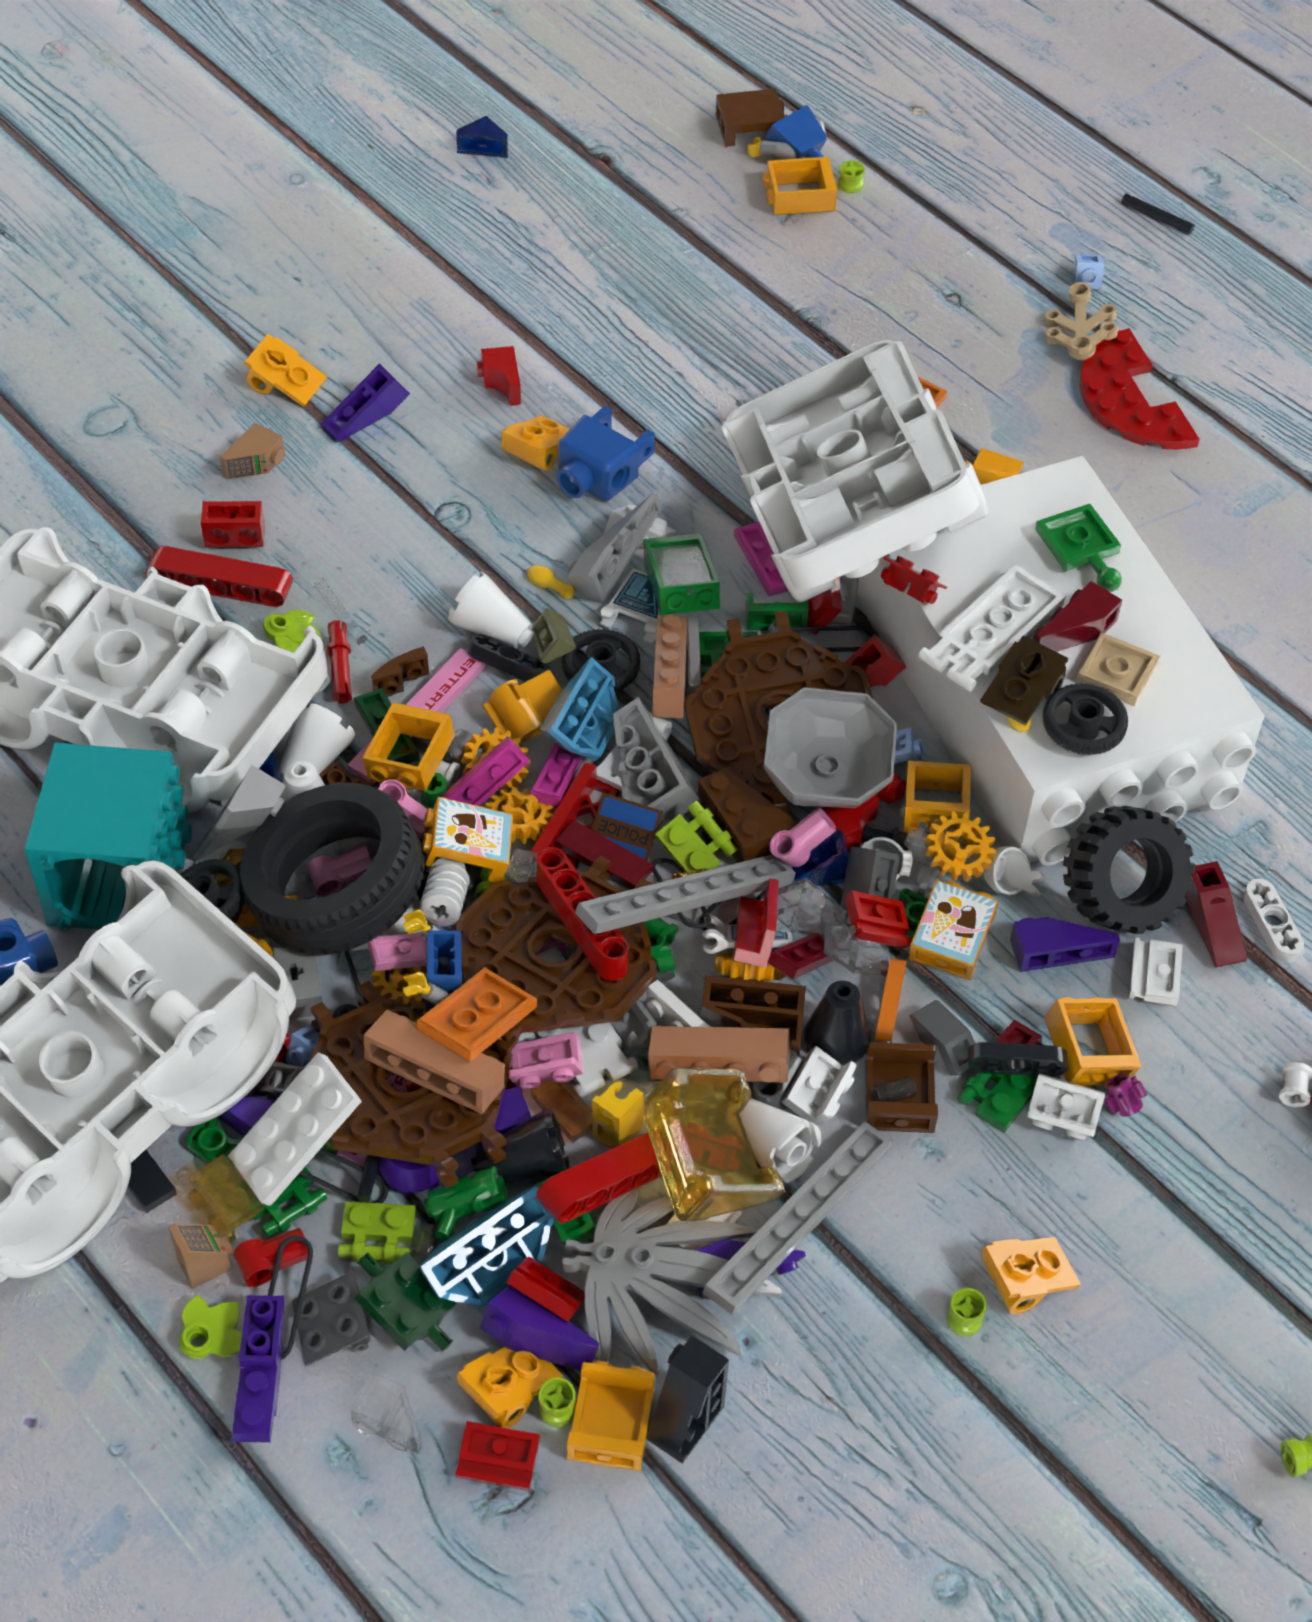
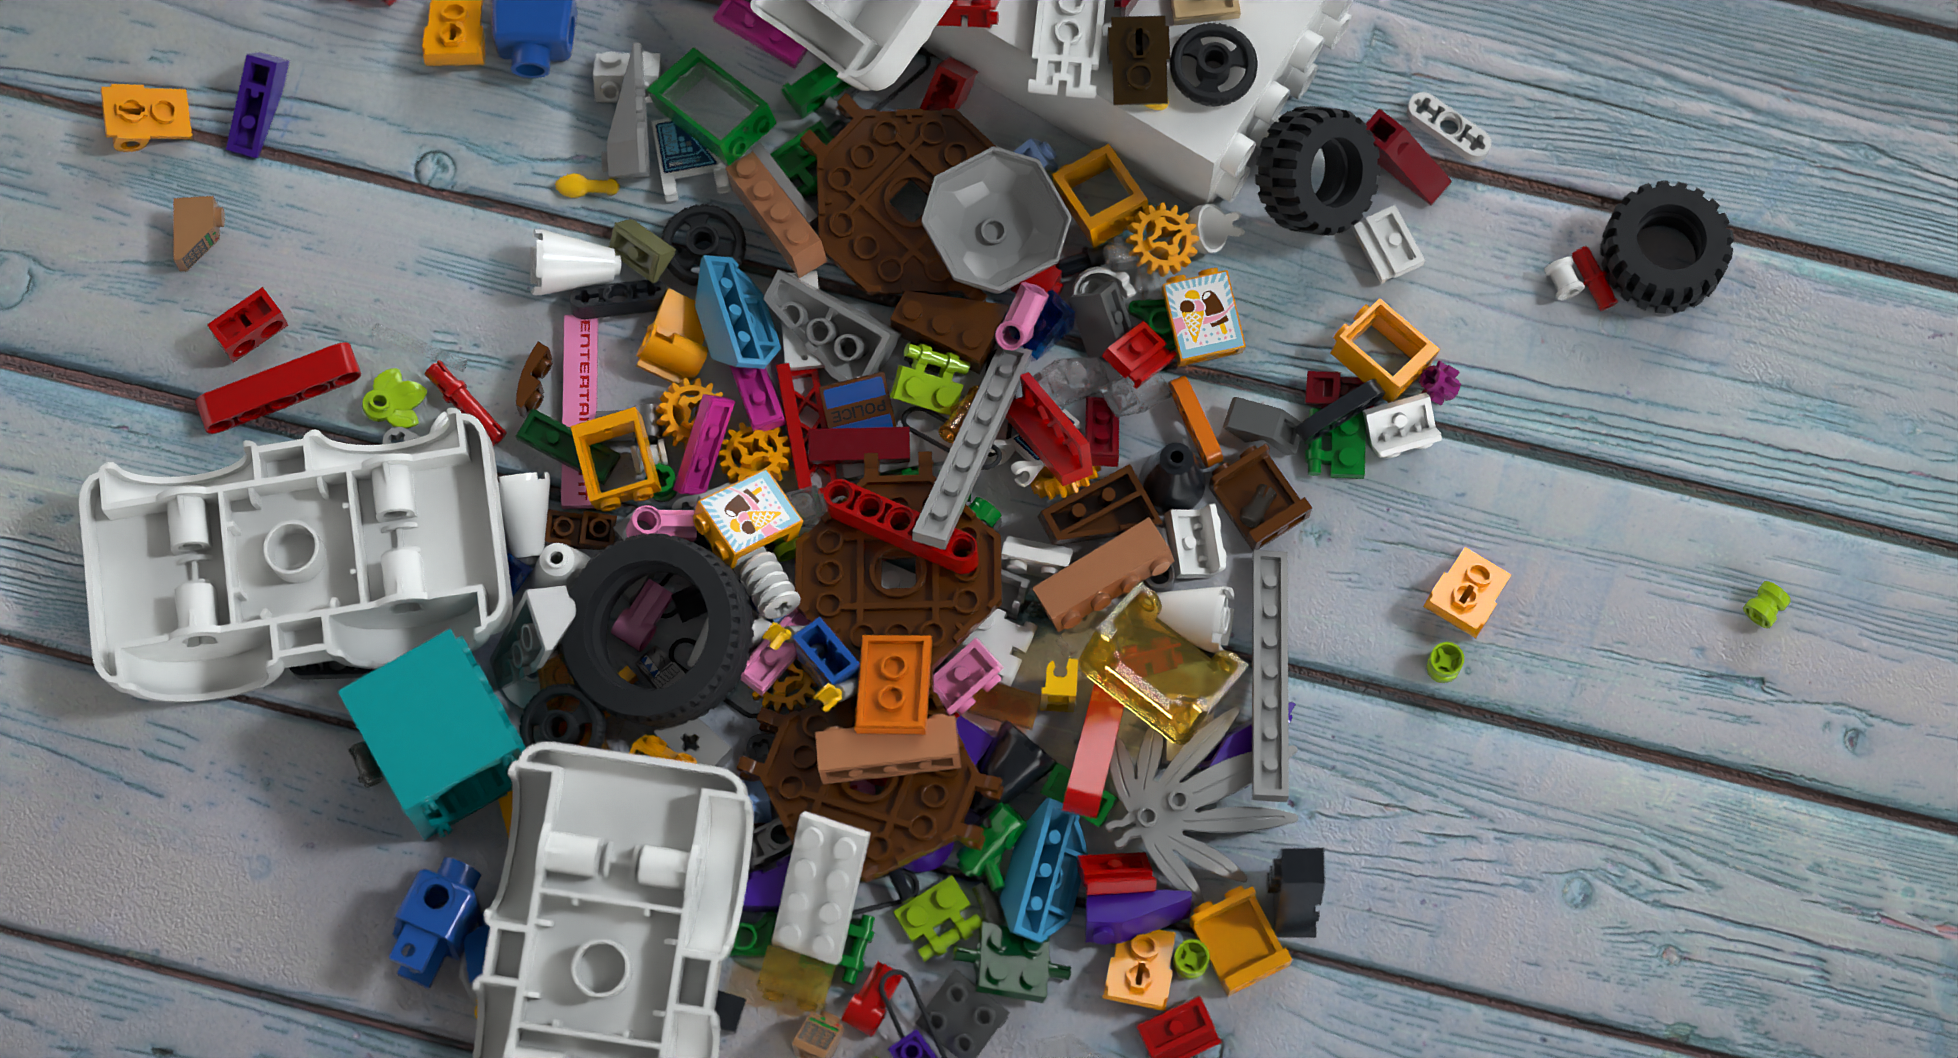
camera: 35 degrees left, 20 degrees up
dark purple slope [1010,917,1120,972] -> none

